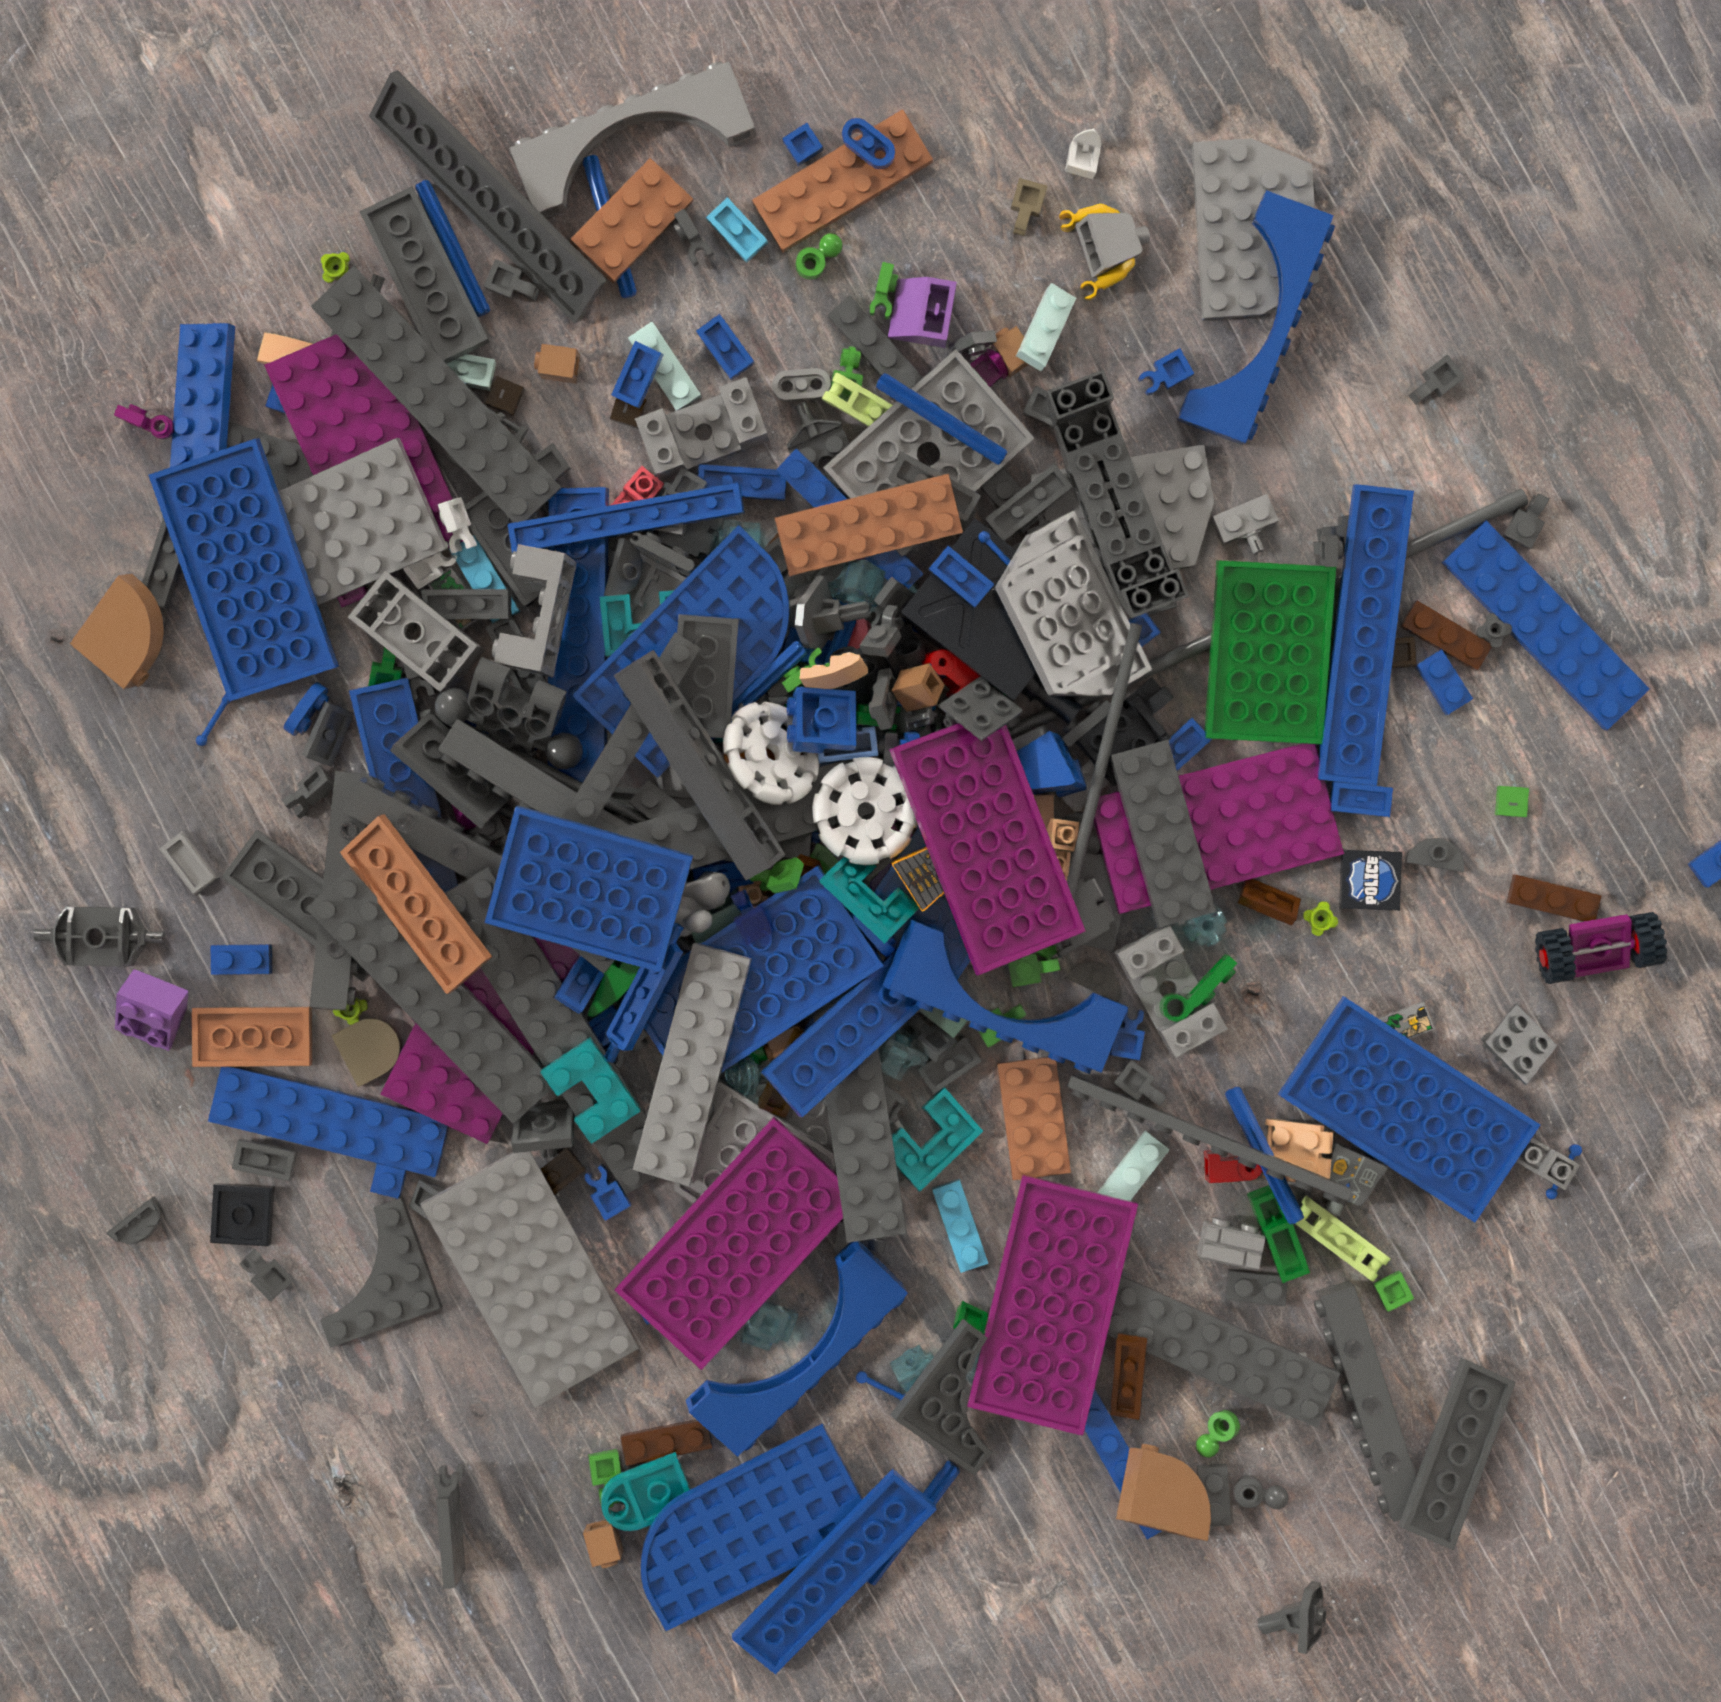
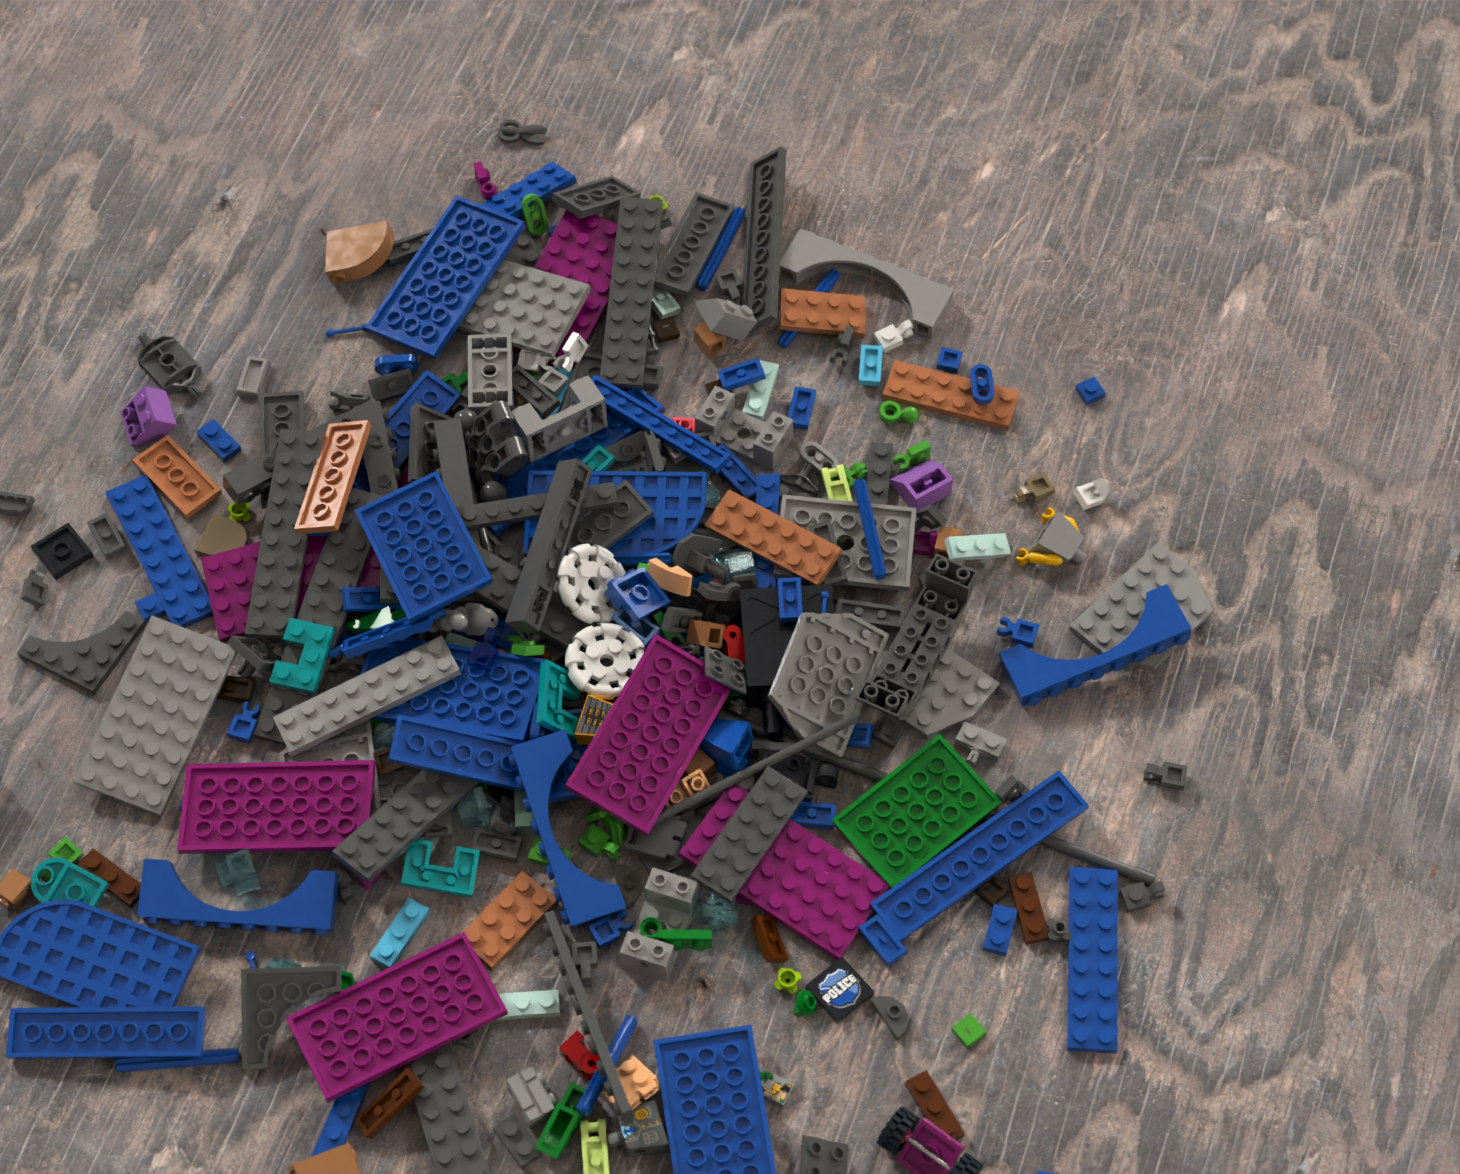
camera: 45 degrees right, 30 degrees down
none -> dark grey piece [497,119,547,145]
none -> bright green plate [521,194,549,236]
none -> light grey tile [538,367,569,397]
none -> dark grey plate [552,175,641,218]
none -> light grey slope [695,298,757,341]
none -> green plate [793,990,816,1017]
none -> white plate [874,319,913,353]
none -> blue plate [1075,377,1106,405]

